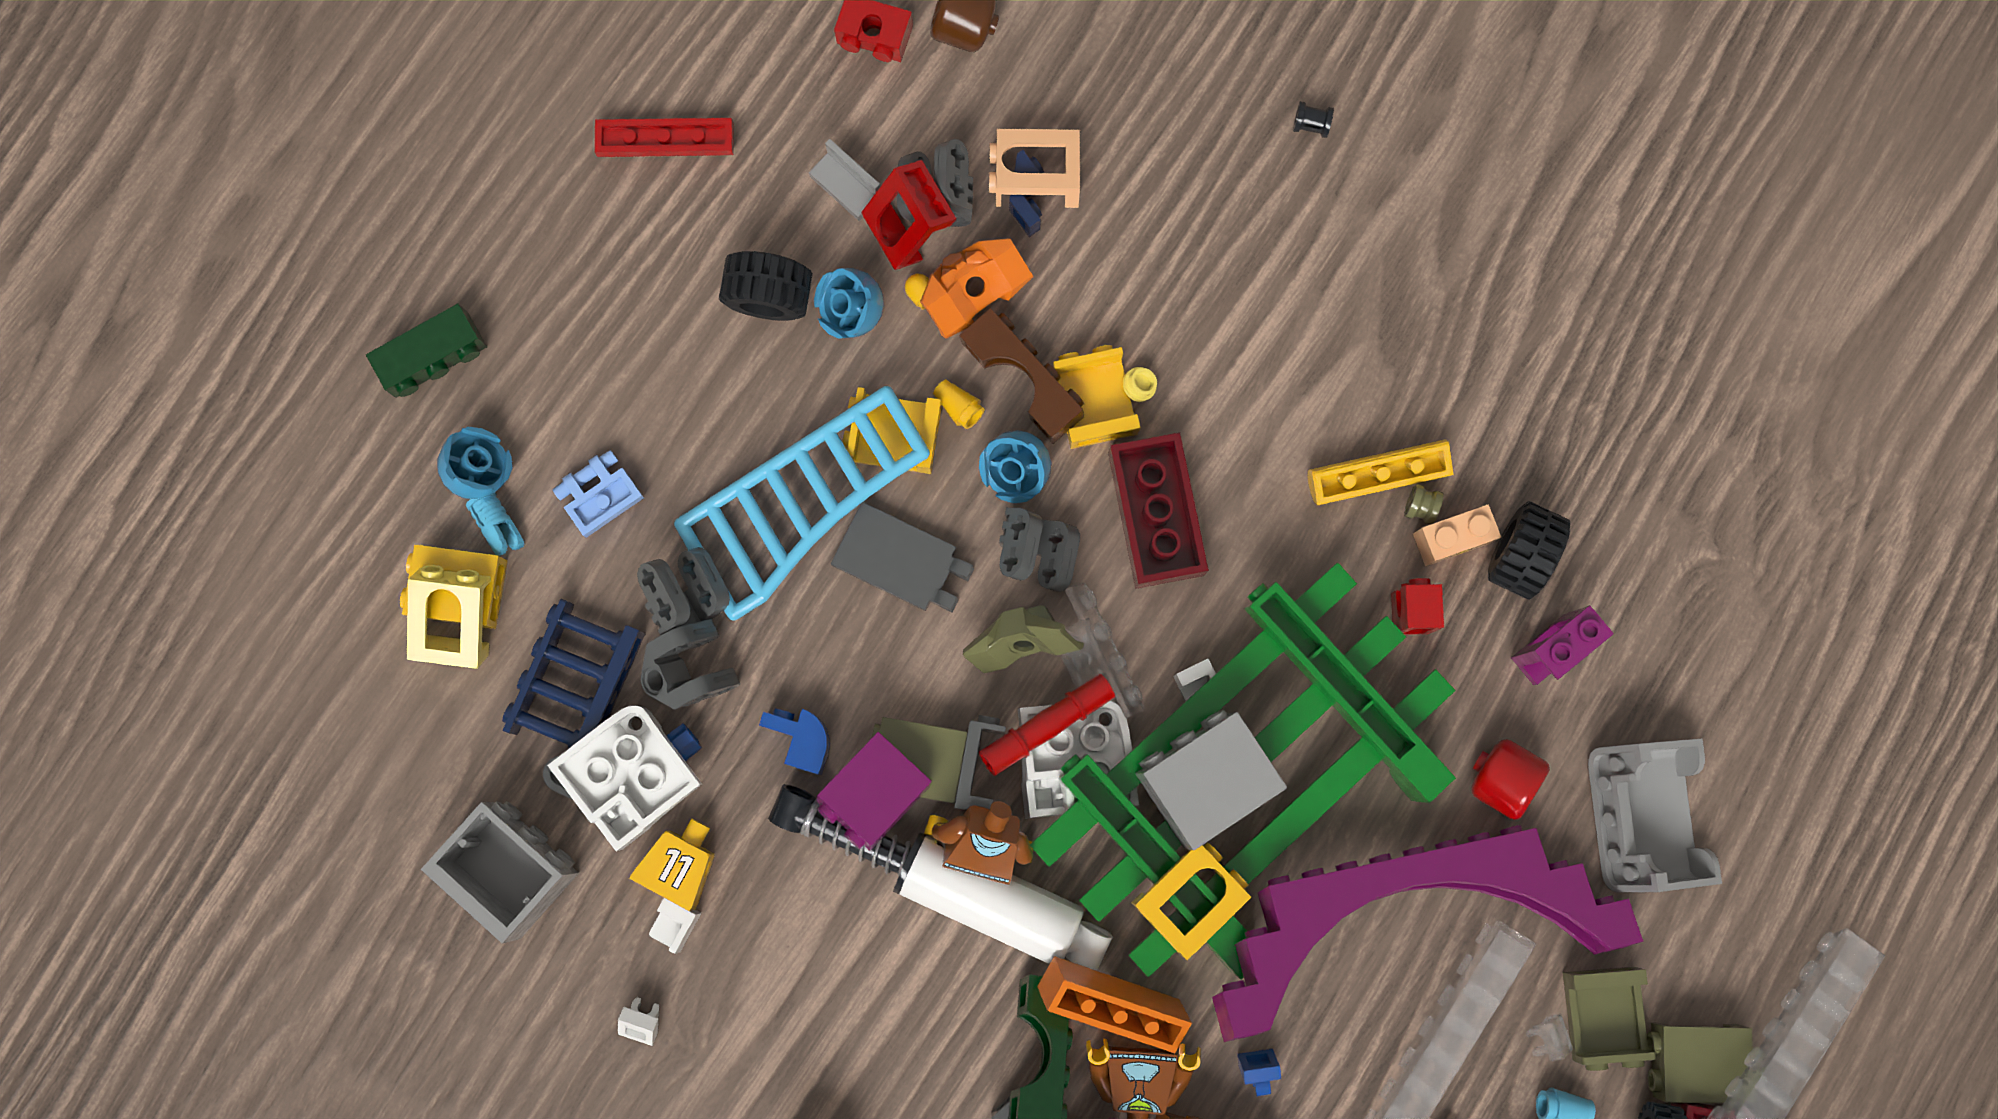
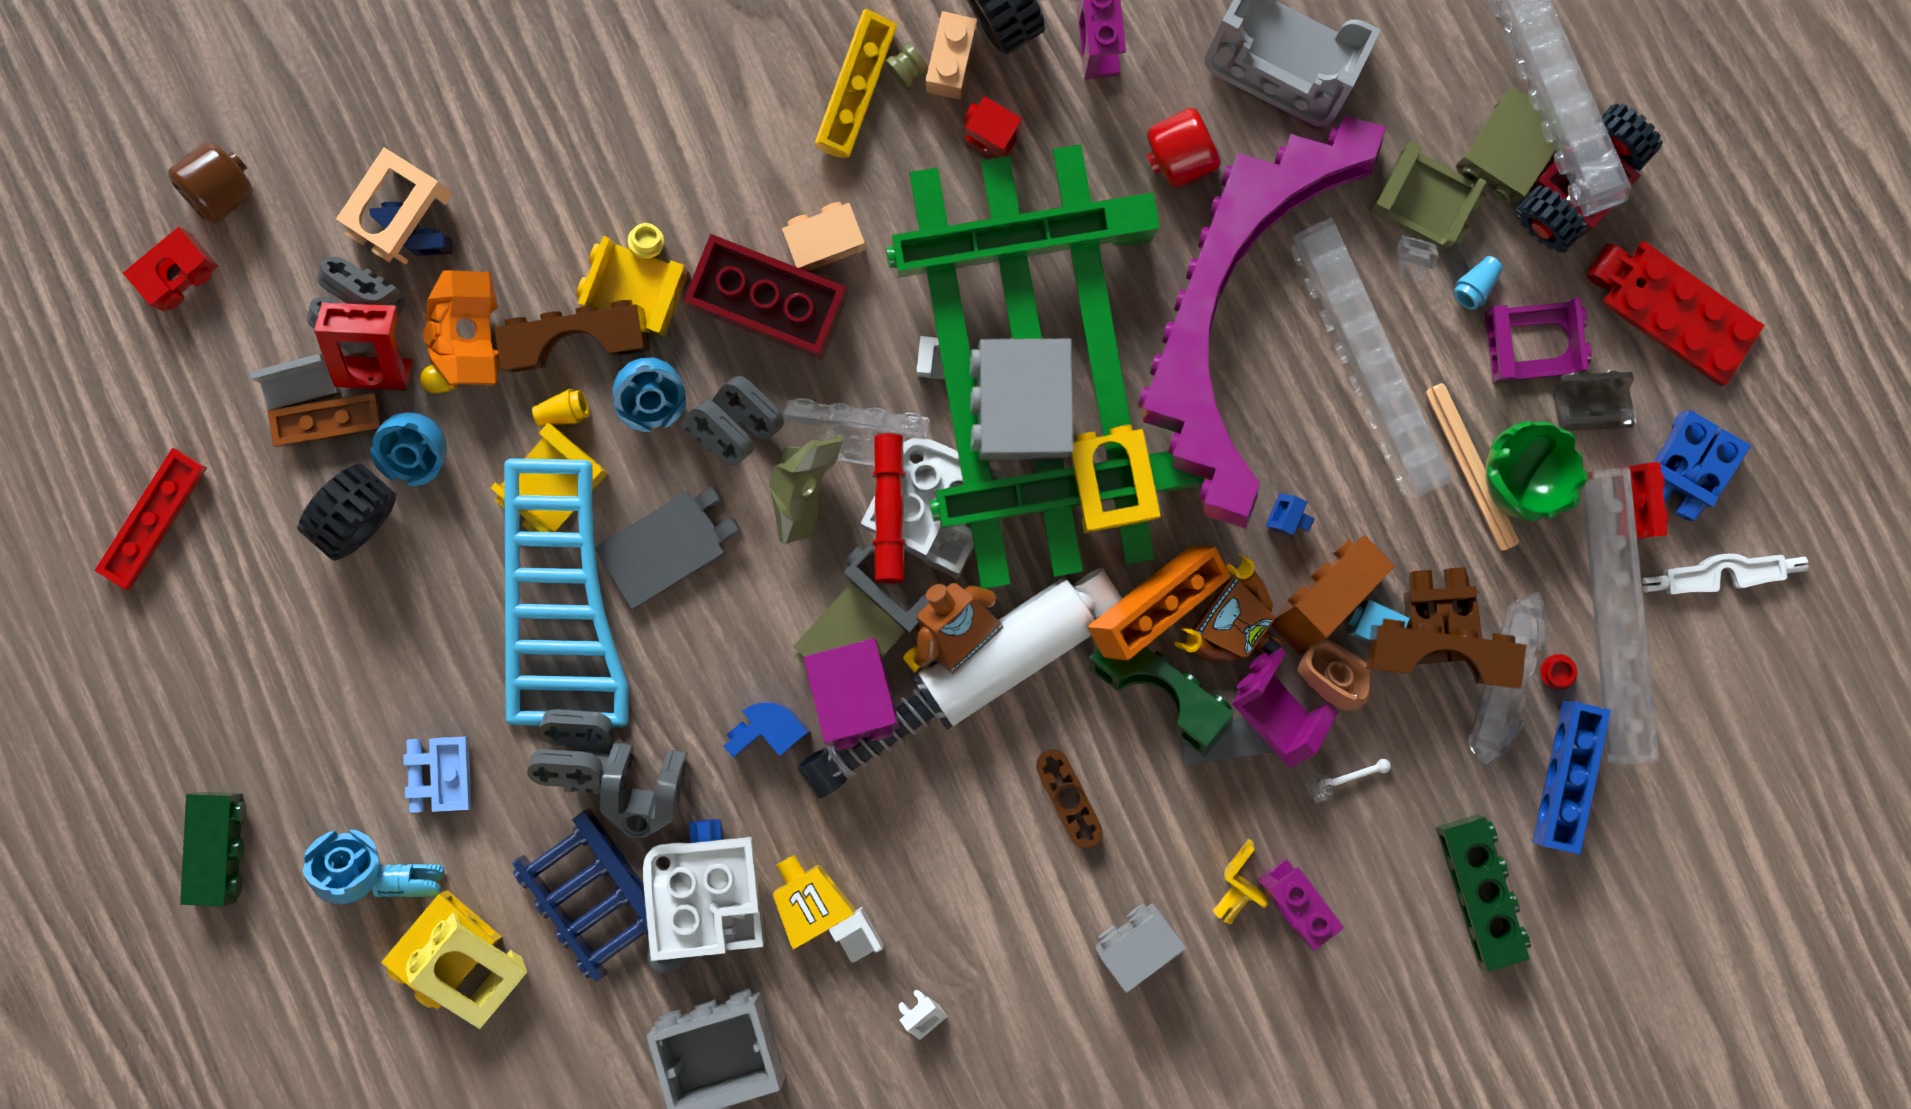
camera: 55 degrees left, 5 degrees up
none -> dark orange plate [268,393,383,448]
none -> light nougat brick [782,202,866,272]
none -> reddish brown beam [1036,749,1102,848]

